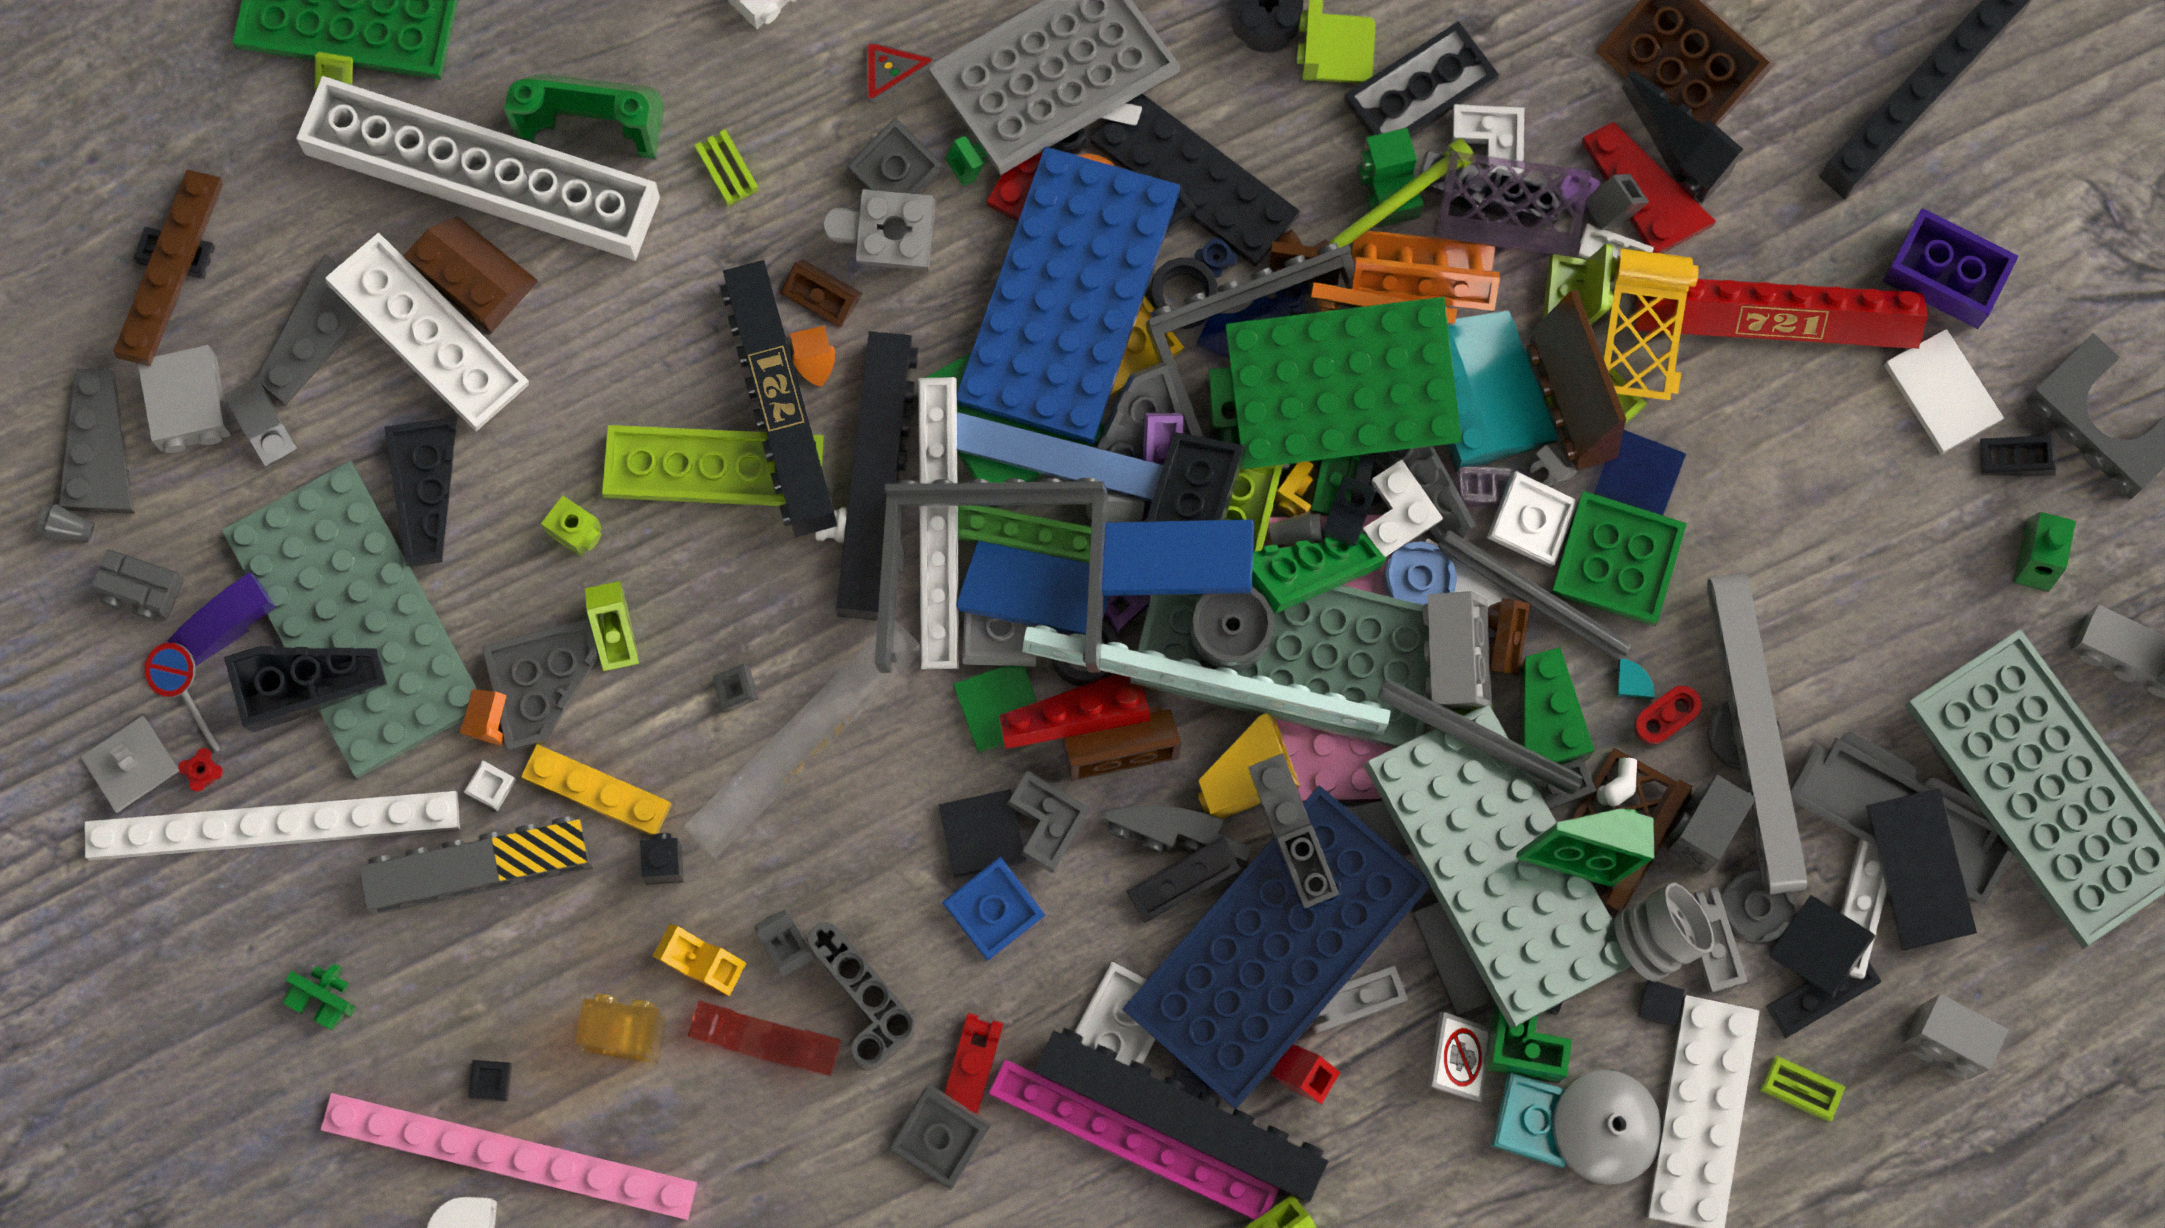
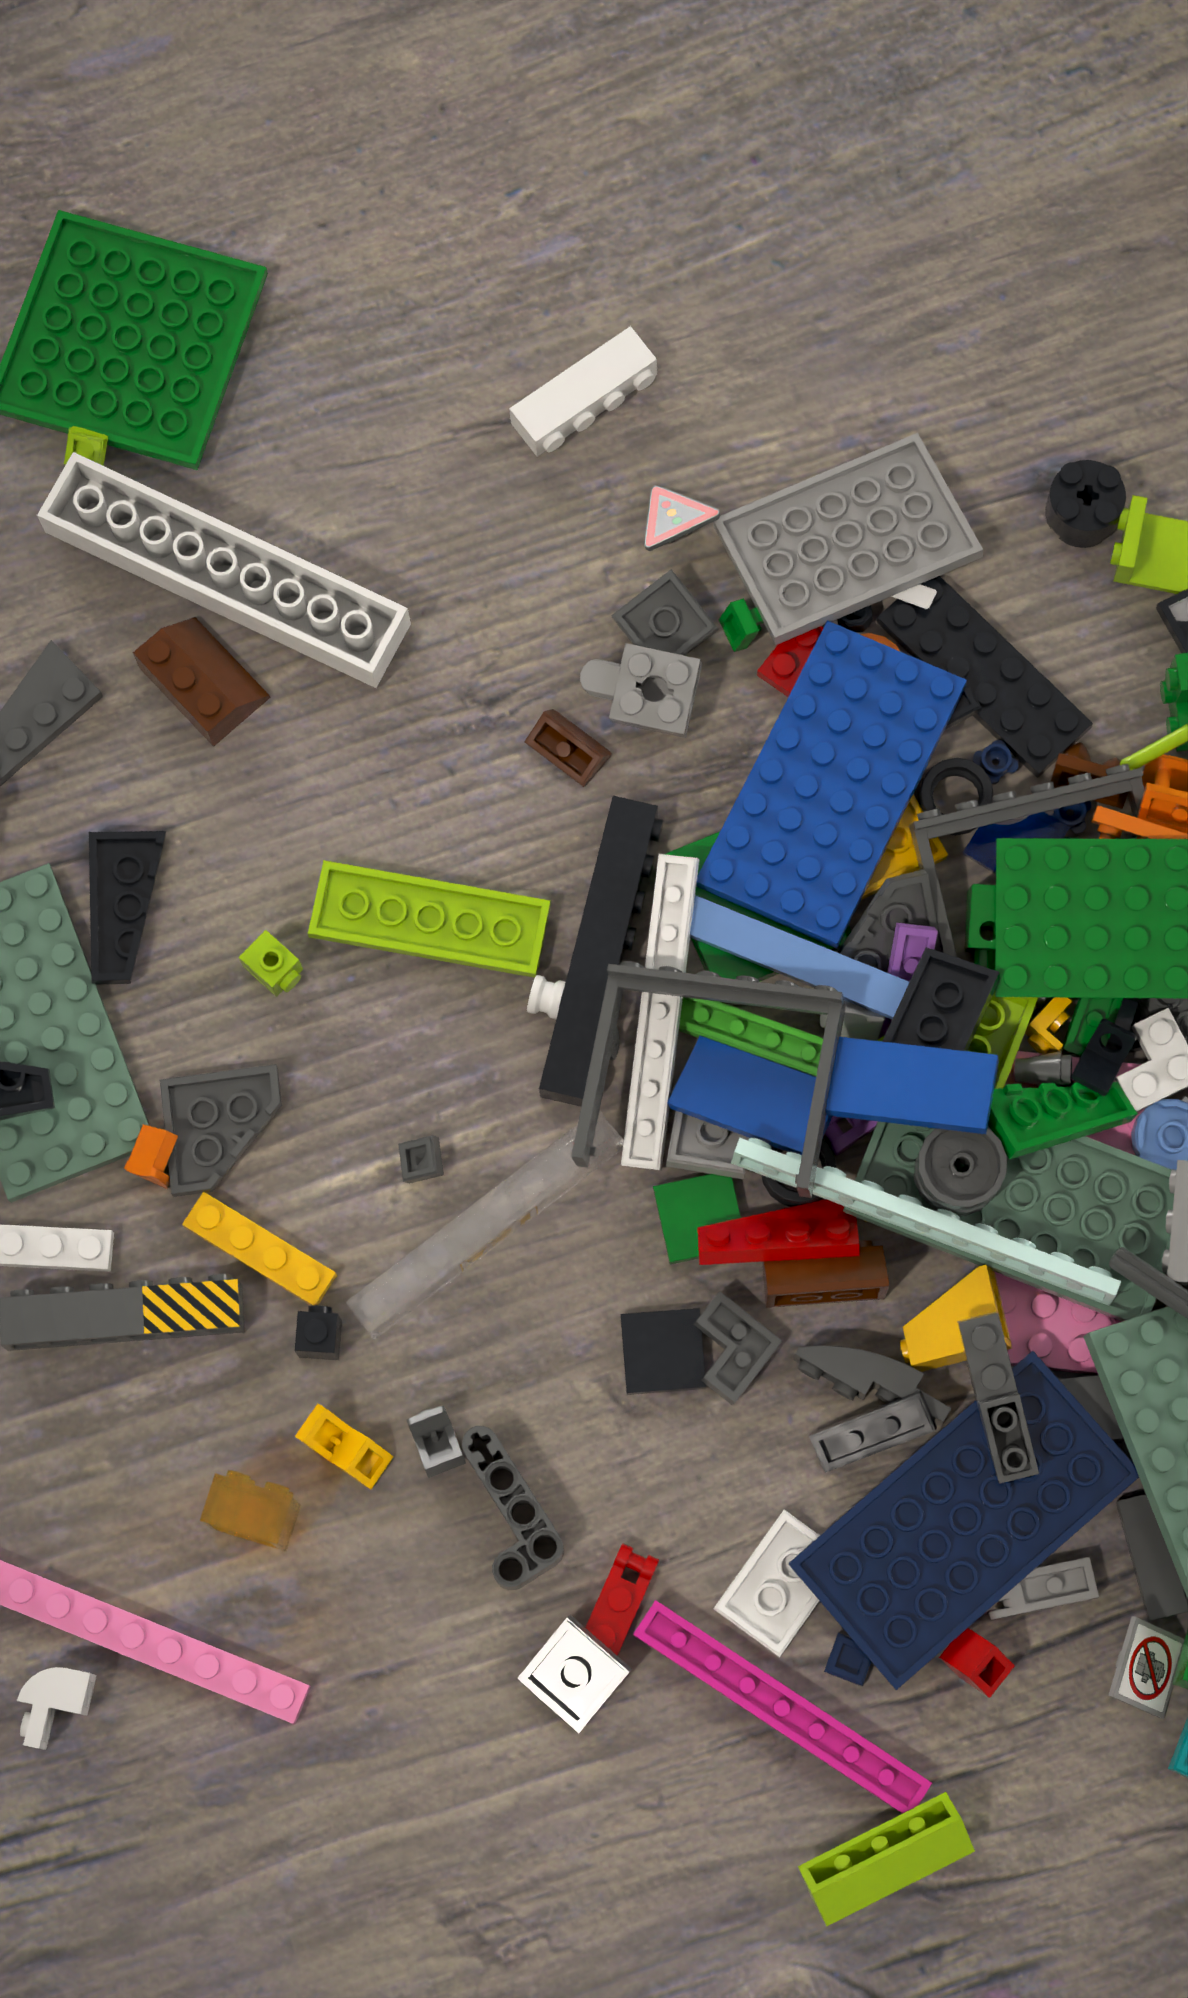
camera: 15 degrees right, 0 degrees up
white plate [325,232,529,432] -> none
white tile [464,761,516,812] -> none
black tile [469,1060,512,1101] -> none
green windscreen [504,74,664,159] -> none
lime slope [585,580,639,671] -> none
clear red slope [687,1001,842,1077] -> none
lime tile [694,129,759,207] -> none
black brick [719,260,837,538] -> none
orange tile [790,325,835,387] -> none
blue plate [942,857,1046,961] -> none
black brick [1034,1028,1329,1203] -> none

